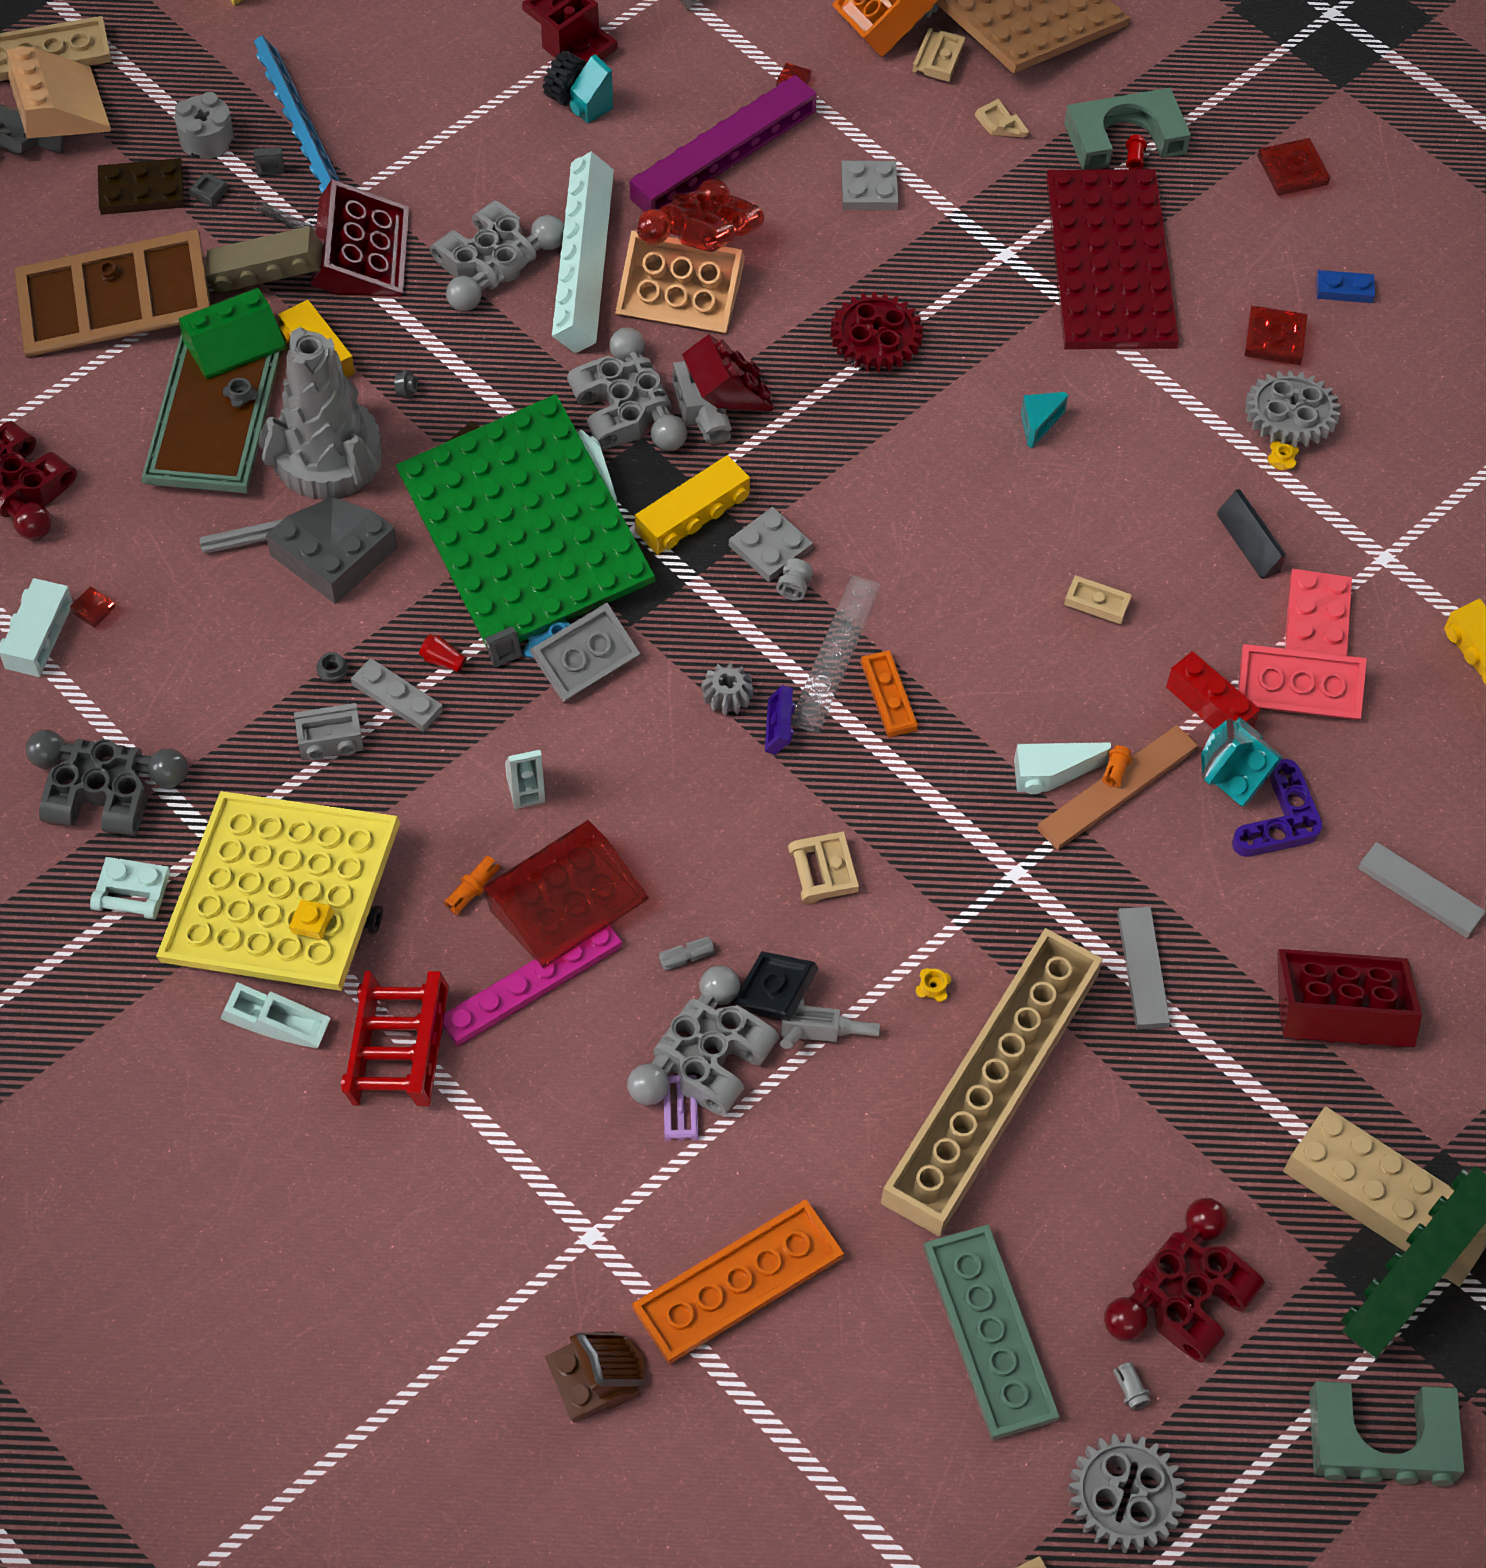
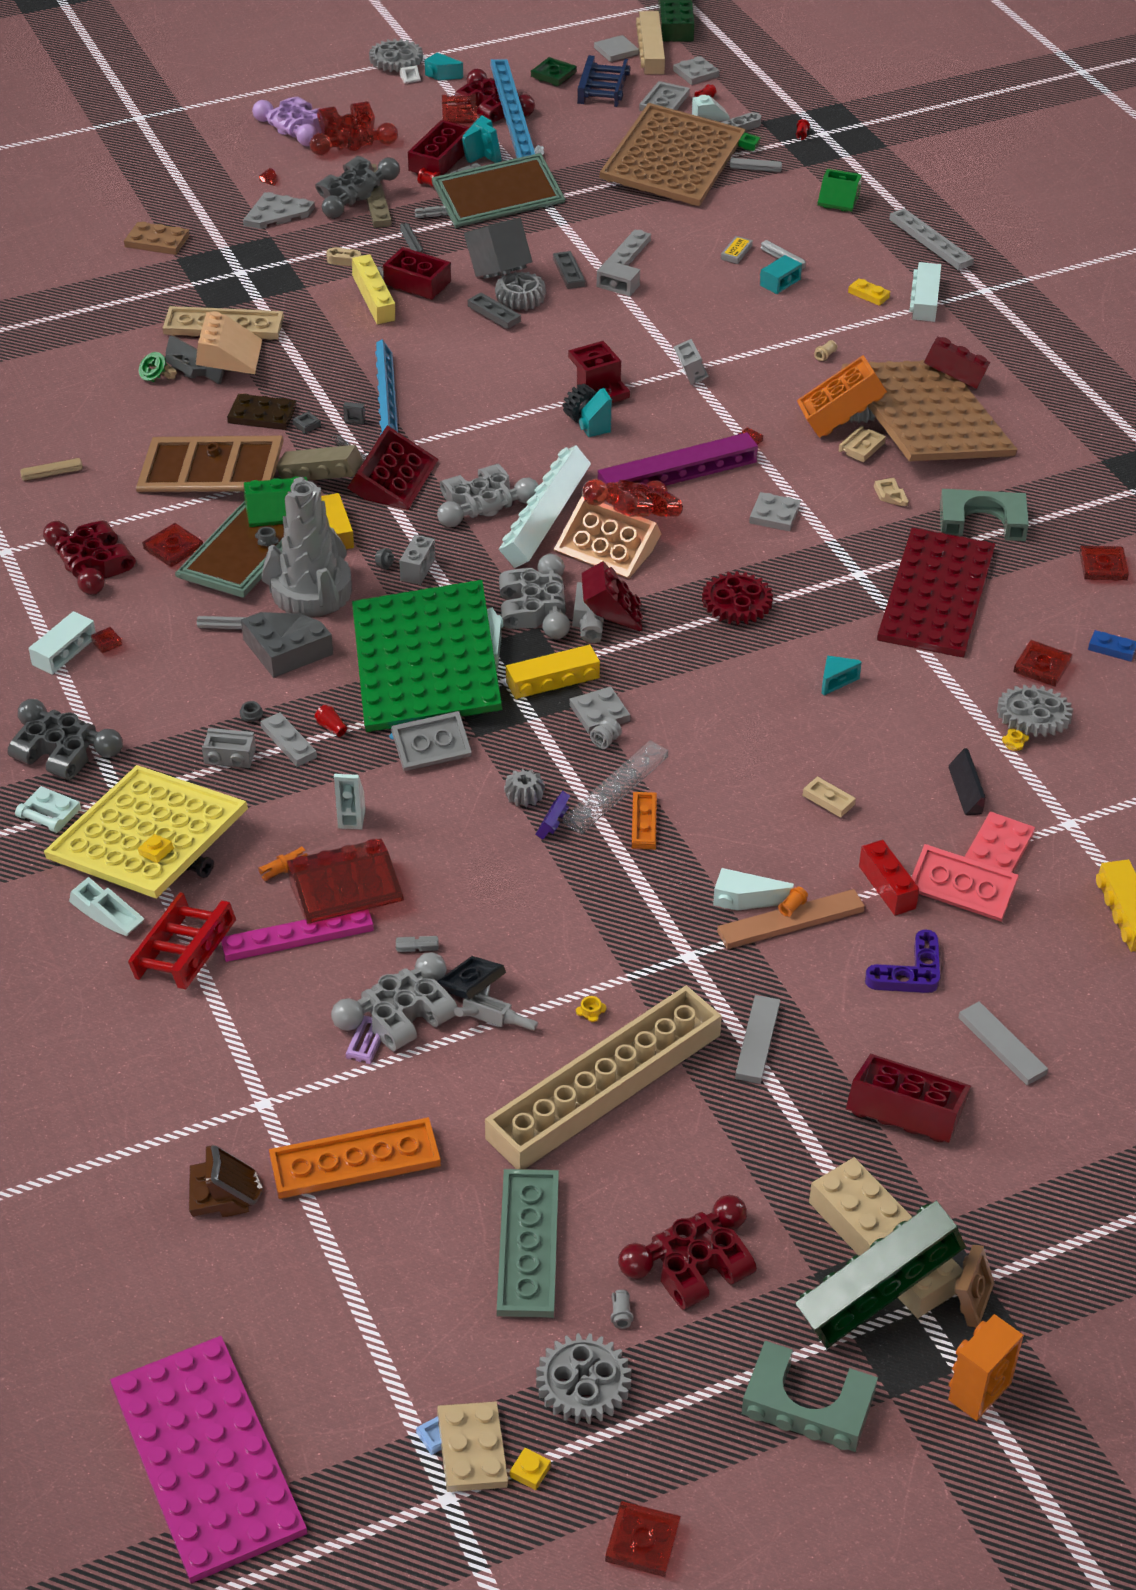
camera: 20 degrees right, 15 degrees down
light grey brick [174,92,234,159] -> none
dark grey tile [484,627,523,668] -> none
tan plate [788,831,859,904] -> none
red pin [1125,134,1147,169] -> none
teal piece [1201,717,1283,807] -> none
none -> clear red plate [142,523,203,567]
none -> light grey brick [399,535,435,585]

